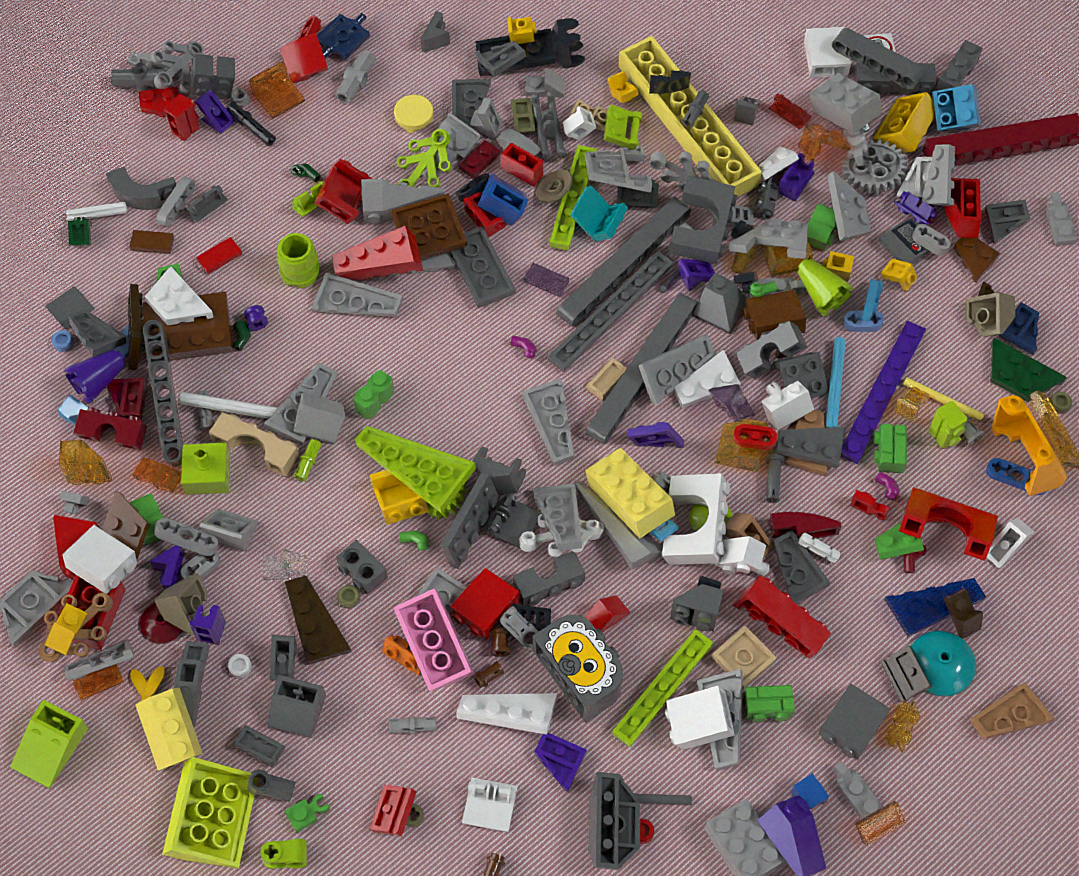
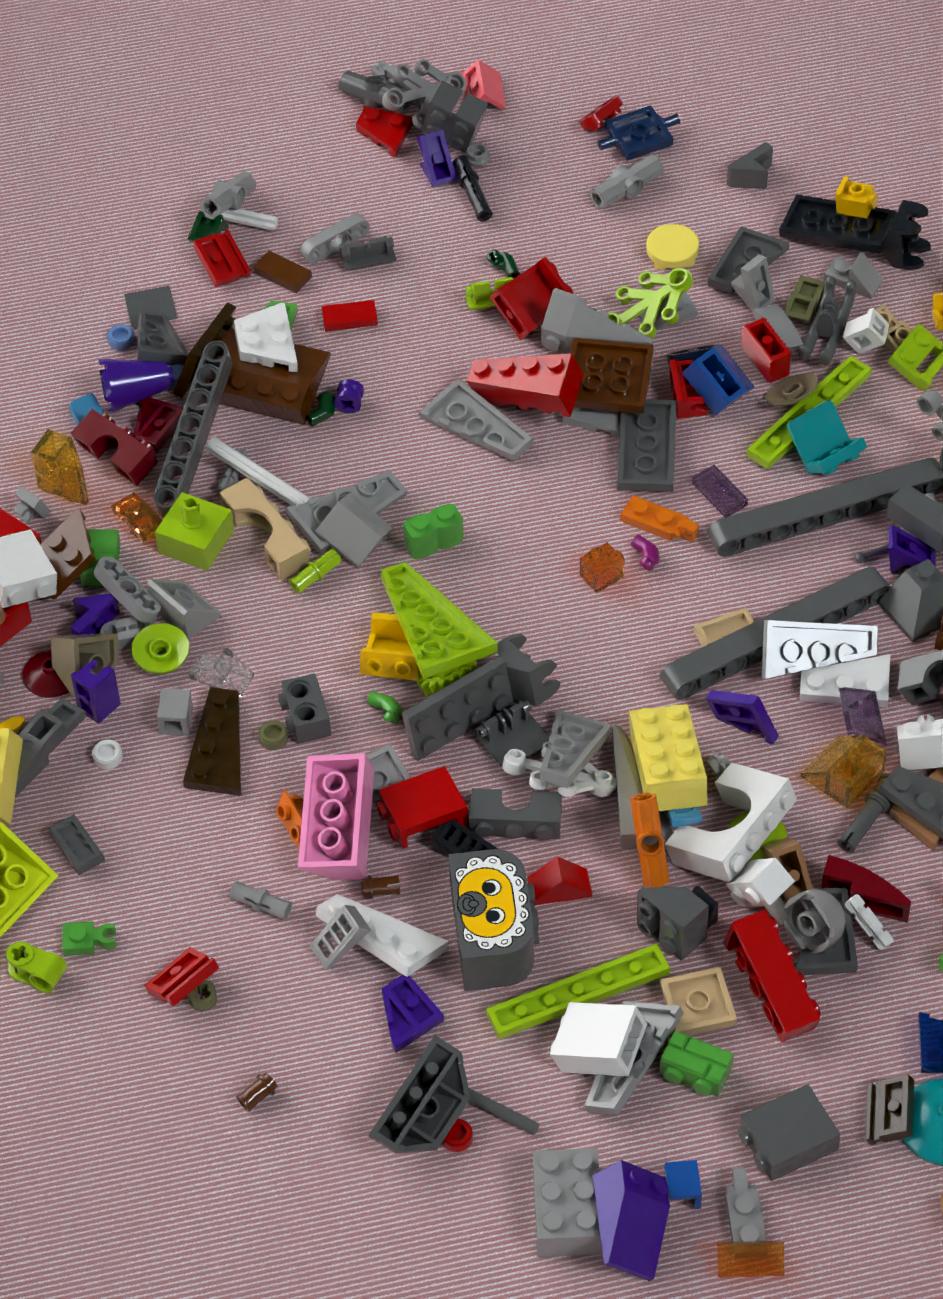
camera: 30 degrees right, 10 degrees down
dark grey arch [106,166,176,210] -> none
red brick [164,94,200,141] -> none
dark grey piece [247,769,296,803] -> none
clear orange bracket [249,61,305,119] -> none
dark grey slope [267,675,326,738] -> none
dark grey slope [270,634,298,680] -> none
lime piece [277,233,321,288] -> none
red slope [280,33,328,84] -> none
light grey plate [438,112,482,159] -> none
dark red plate [459,140,500,179] -> none
white hinge [462,778,518,832] -> none
dark grey wing [474,41,526,77] -> none
reddish brown bush [490,628,511,657] -> none
light grey piece [500,606,539,649] -> none
light grey wing [522,378,574,466] -> none
dark grey plate [548,251,674,372] -> none
light grey wing [585,146,652,192] -> none
pearl dark grey bracket [617,179,659,208] -> none
red plate [733,424,778,450] -> none
clear yellow hinge [885,701,920,752] -> none
none -> lime dish [131,623,189,674]
none -> light grey brick [157,688,193,736]
none -> red plate [193,230,251,288]
none -> light grey piece [200,171,256,219]
none -> light grey slope [310,905,371,970]
none -> coral panel [461,59,506,110]
none -> clear orange brick [580,542,625,593]
none -> orange hinge [621,495,699,543]
none -> orange piece [630,792,670,887]
none -> light grey cylinder [783,889,846,954]

